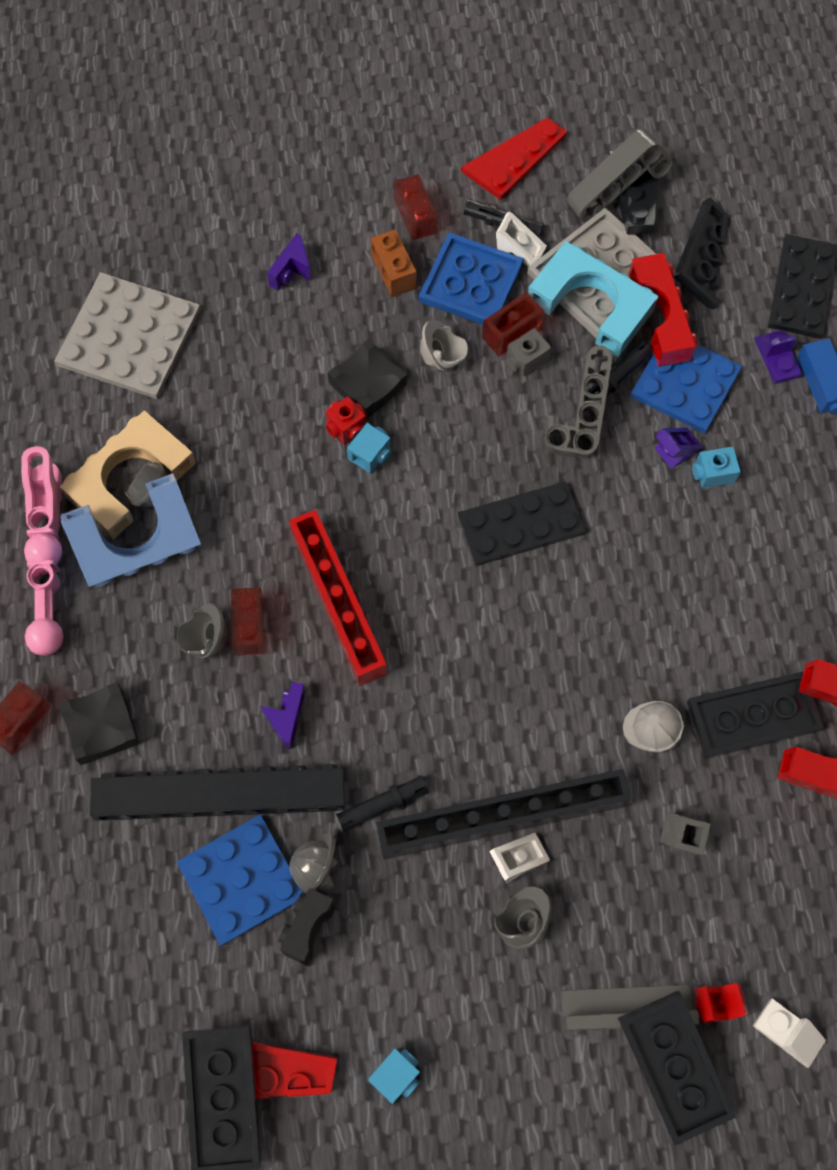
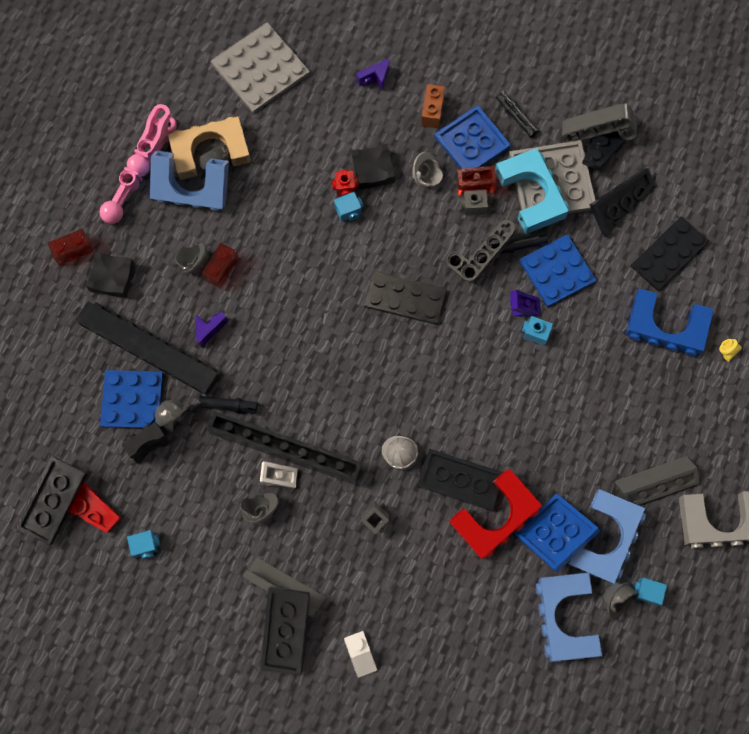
camera: 35 degrees right, 5 degrees up
red brick [289,509,387,686] -> none
clear red brick [394,174,438,241] -> none
red wing [461,117,567,201] -> none
white slope [496,211,547,267] -> none
red arch [628,253,697,367] -> none
red bracket [694,983,748,1023] -> none
dark purple slope [754,330,802,385] -> none

